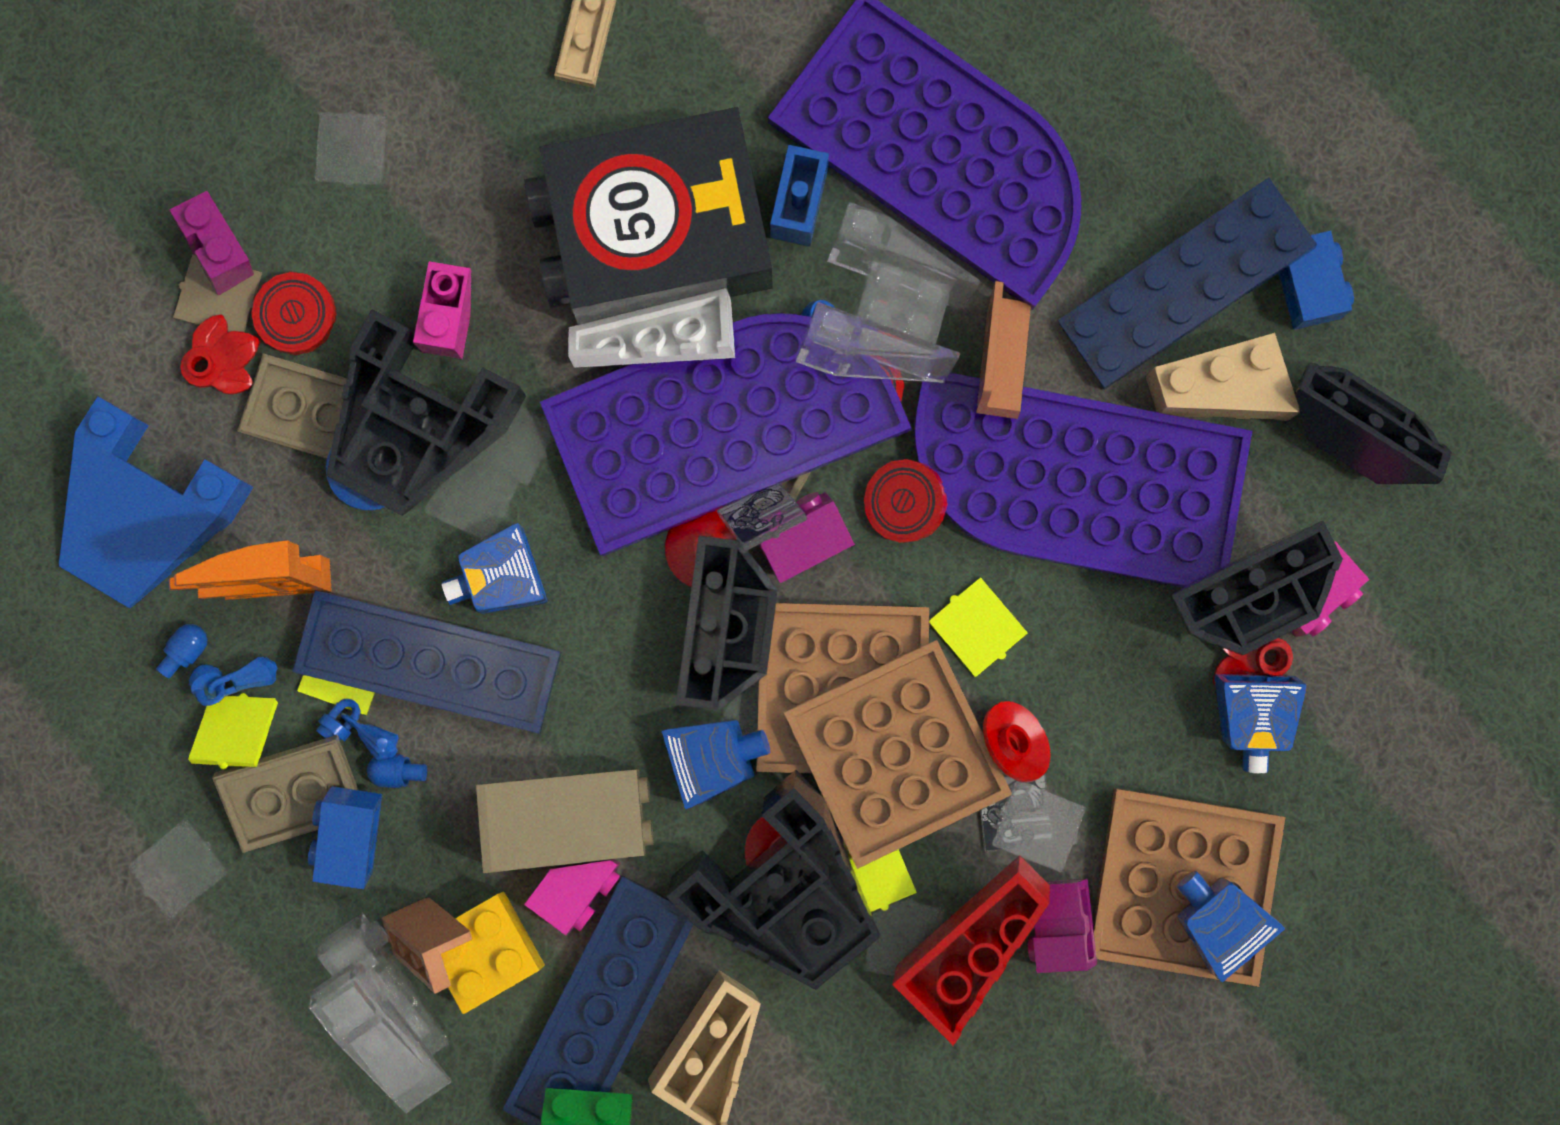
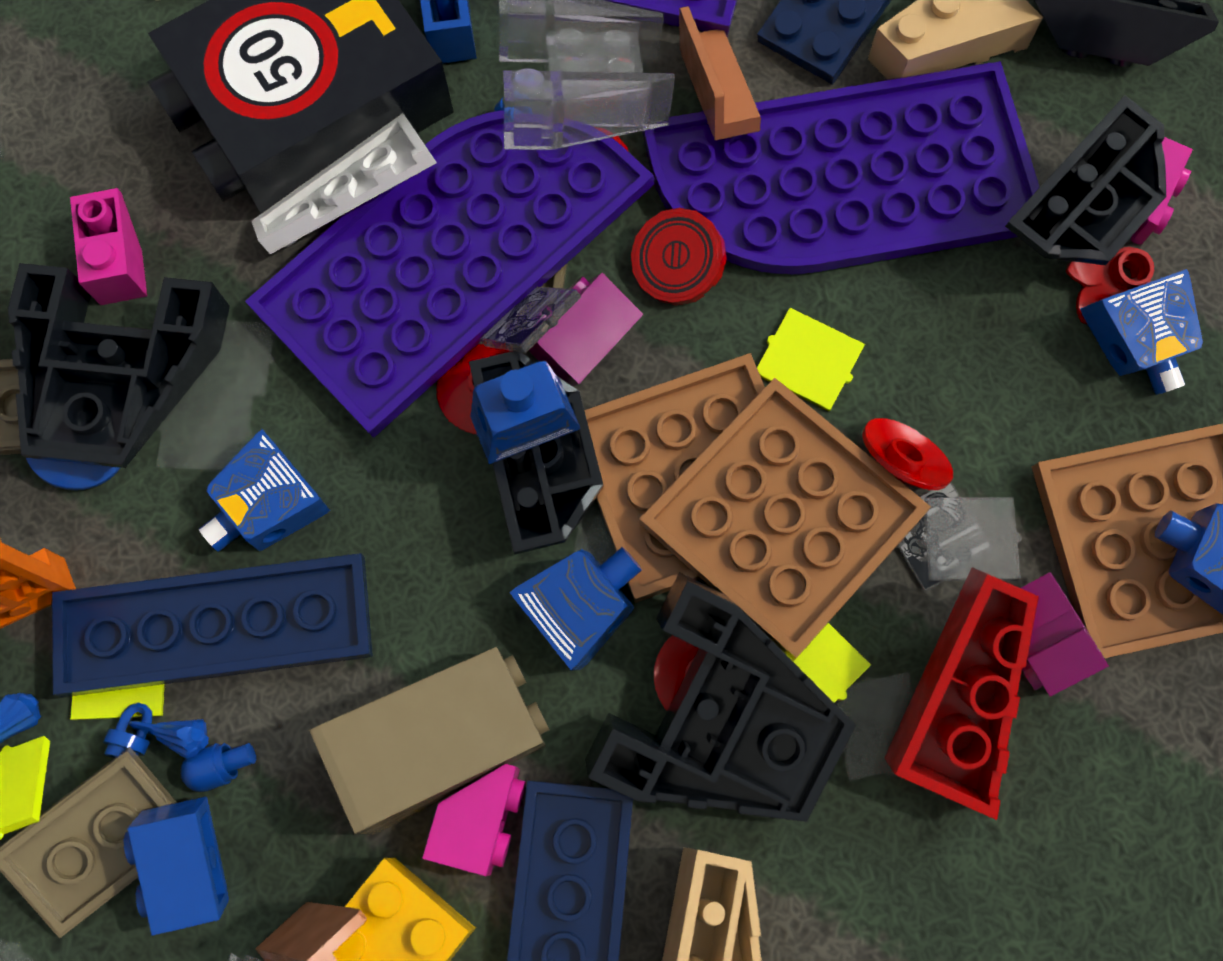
camera: 20 degrees left, 10 degrees down
none -> blue torso [470,361,580,464]

